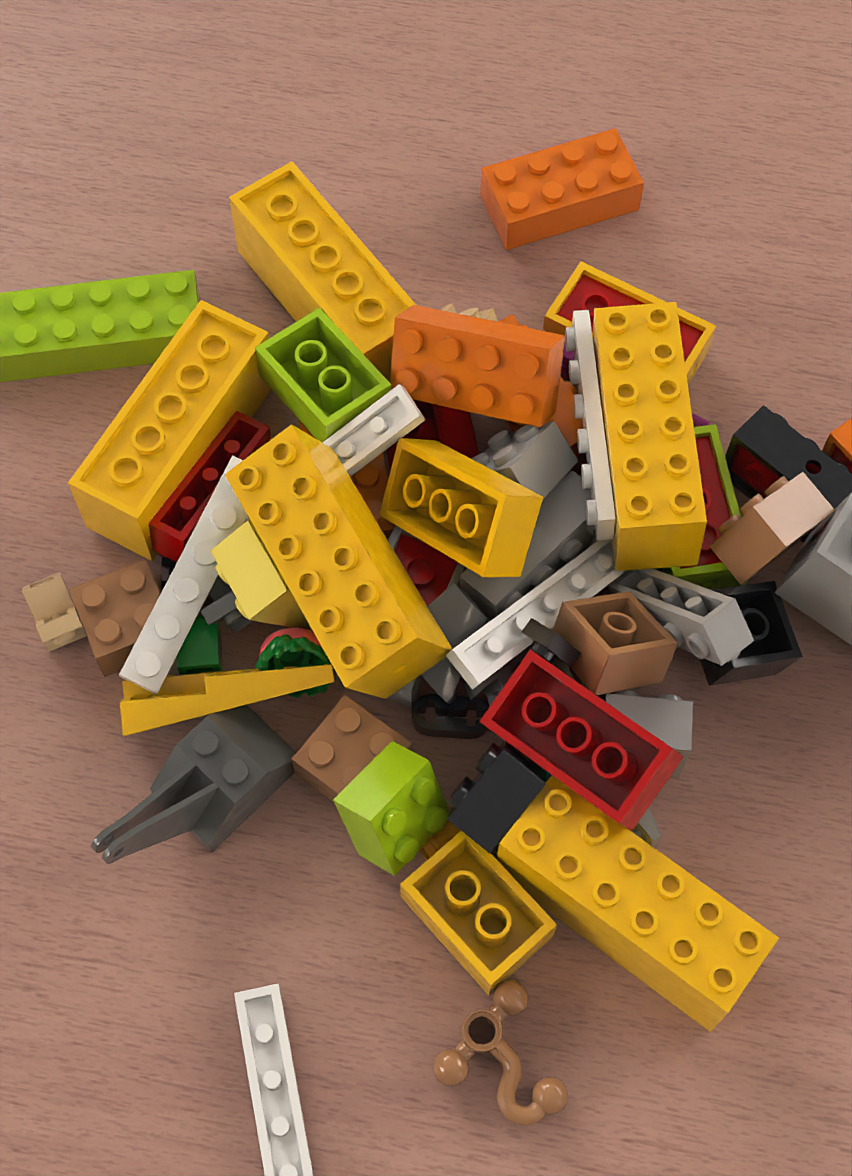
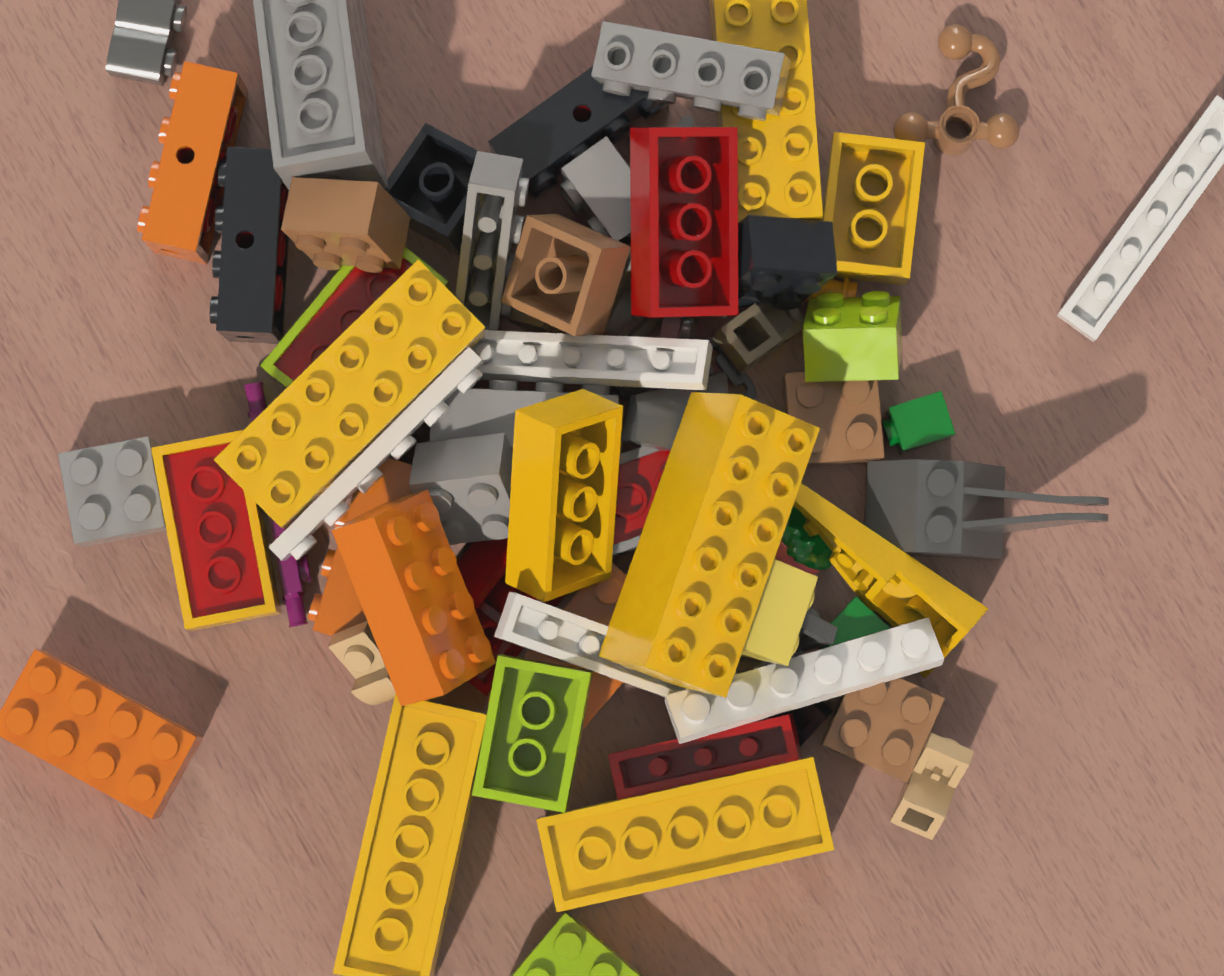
camera: 130 degrees left, 20 degrees up
black plate [522,618,581,667] -> none
none -> light grey brick [58,436,166,547]
none -> black brick [488,66,667,199]
none -> light grey brick [591,21,791,121]
none -> dark tan brick [713,303,805,375]
none -> green brick [881,391,956,455]

